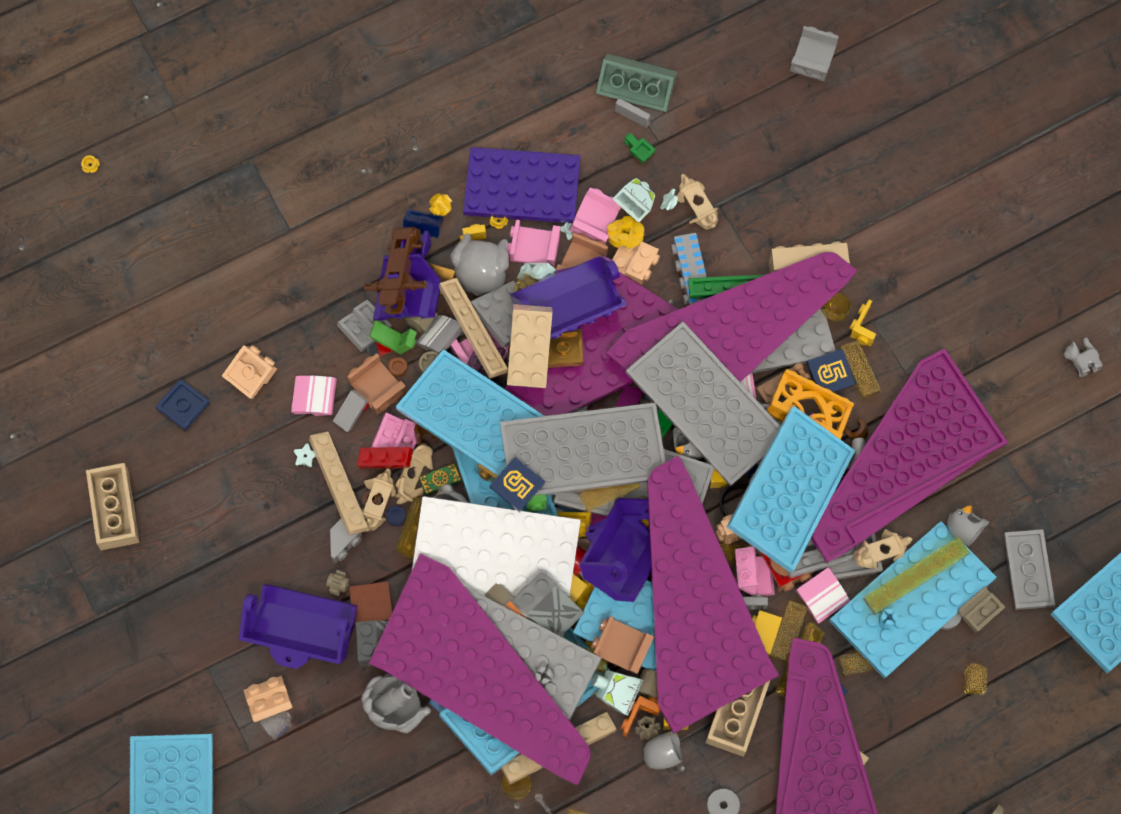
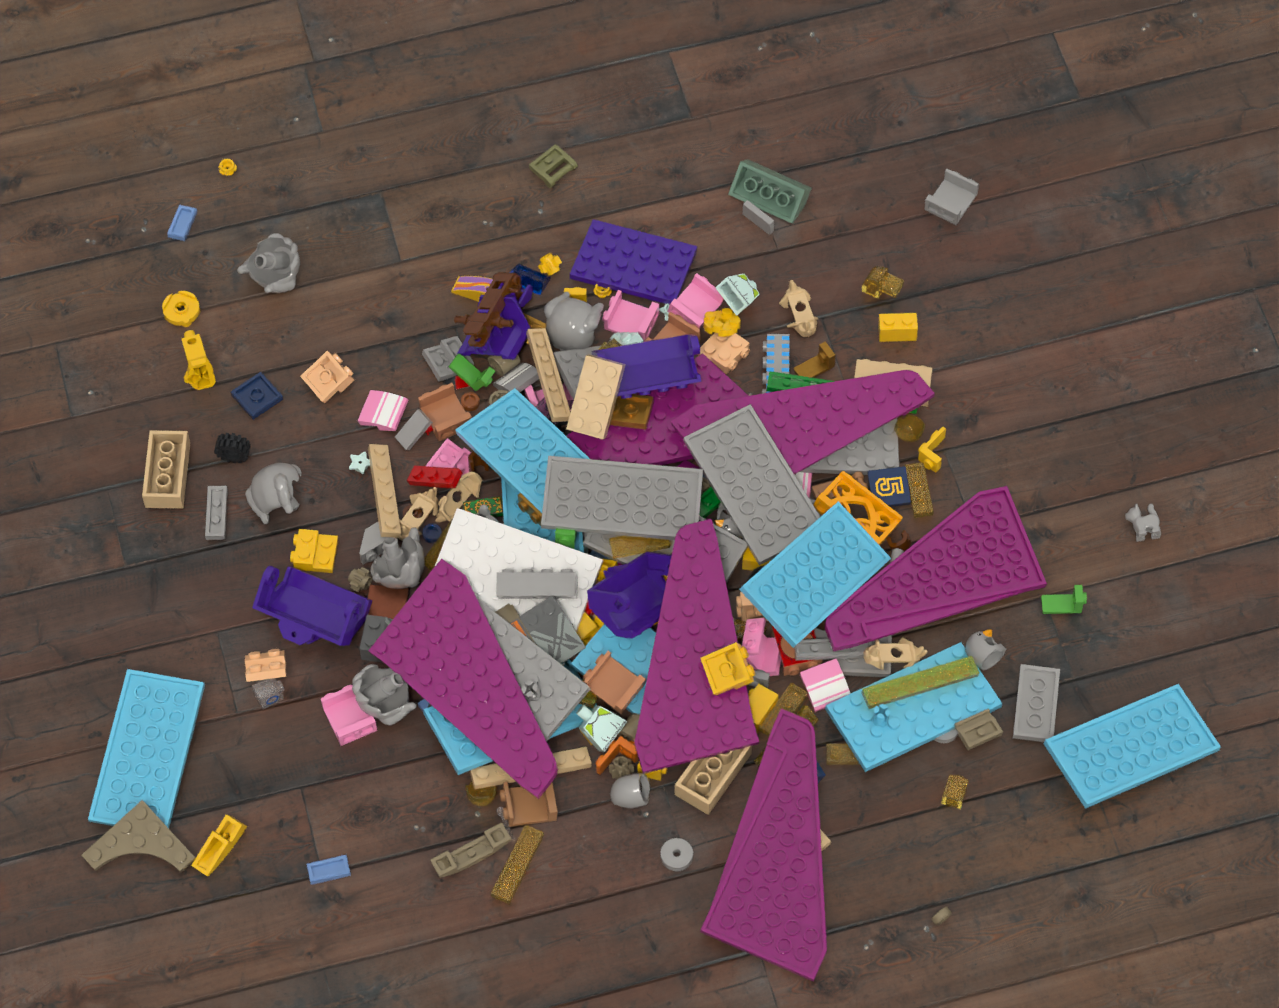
camera: 15 degrees right, 10 degrees down
dark blue tile [489,457,545,513] -> none
green plate [624,133,656,164] -> none
light aqua plate [660,189,678,210] -> none
none -> yellow plate [162,291,200,327]
none -> medium blue tile [167,205,197,241]
none -> yellow piece [181,330,216,390]
none -> light grey plate [205,486,228,540]
none -> black tyre [214,433,251,463]
none -> light grey piece [237,233,300,293]
none -> light grey piece [245,463,301,524]
none -> yellow plate [290,529,339,573]
none -> bright pink panel [321,685,377,746]
none -> light grey piece [371,527,425,589]
none -> slope [451,276,493,302]
none -> light grey brick [496,569,578,599]
none -> medium nougat panel [500,782,558,827]
none -> olive plate [529,144,578,188]
none -> yellow plate [700,642,755,695]
none -> pearl gold bracket [794,342,835,378]
none -> clear yellow brick [862,266,904,298]
none -> yellow brick [878,313,918,342]
none -> bright green bracket [1041,585,1087,614]

